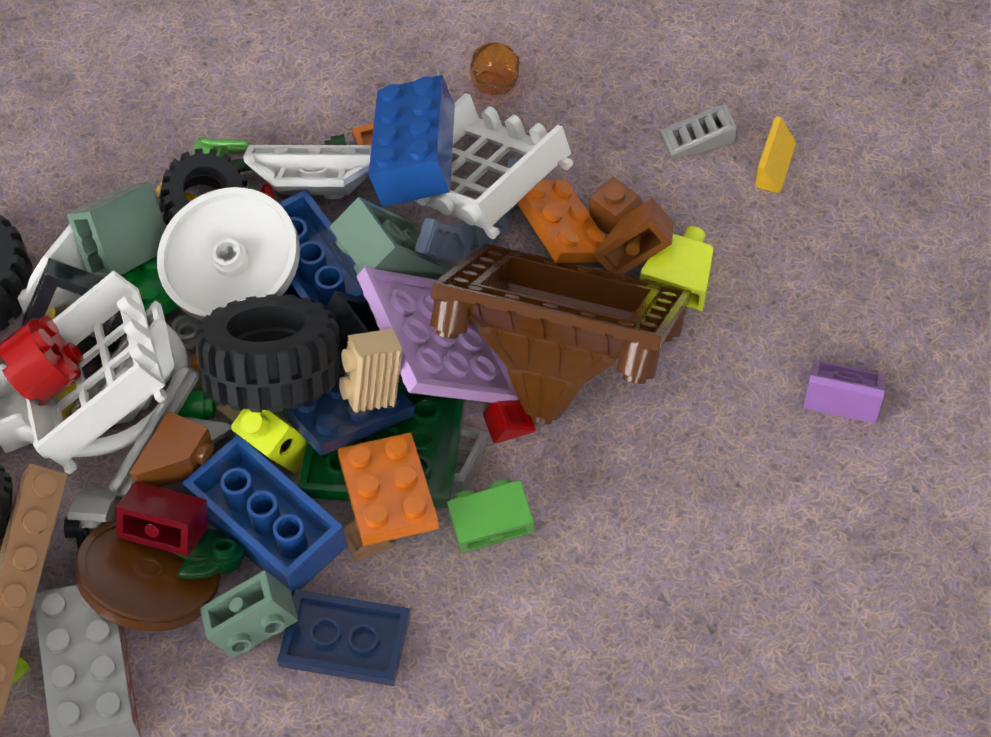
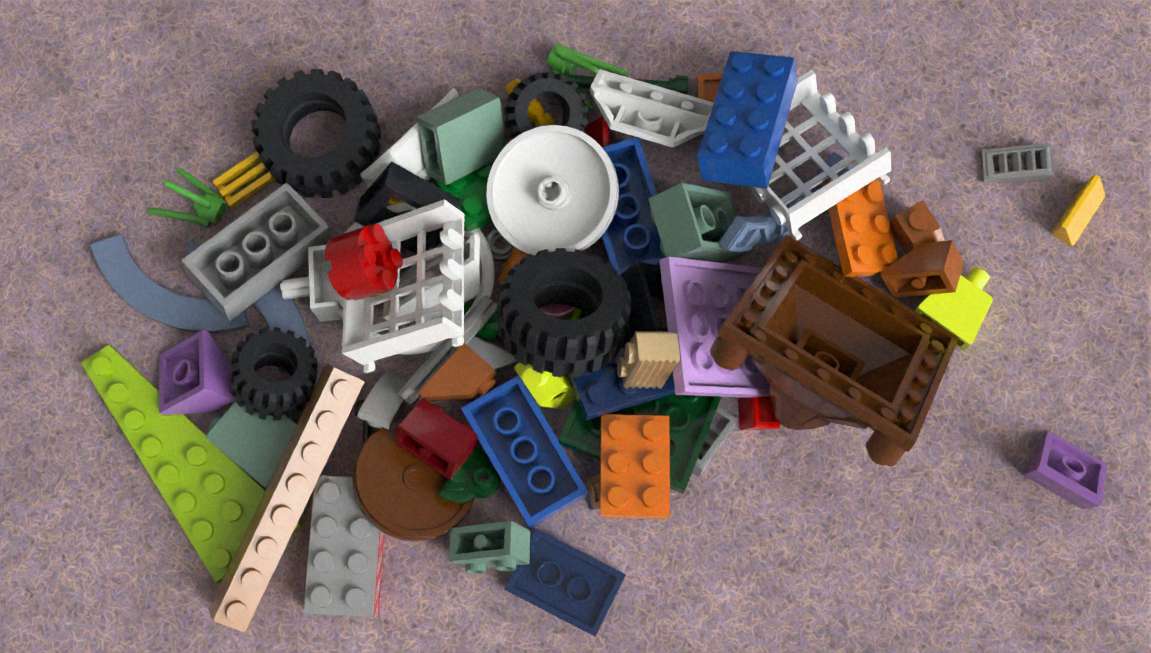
camera: 20 degrees right, 20 degrees up
bright green brick [447,479,534,554] -> none
clear orange hair [470,42,520,96] -> none

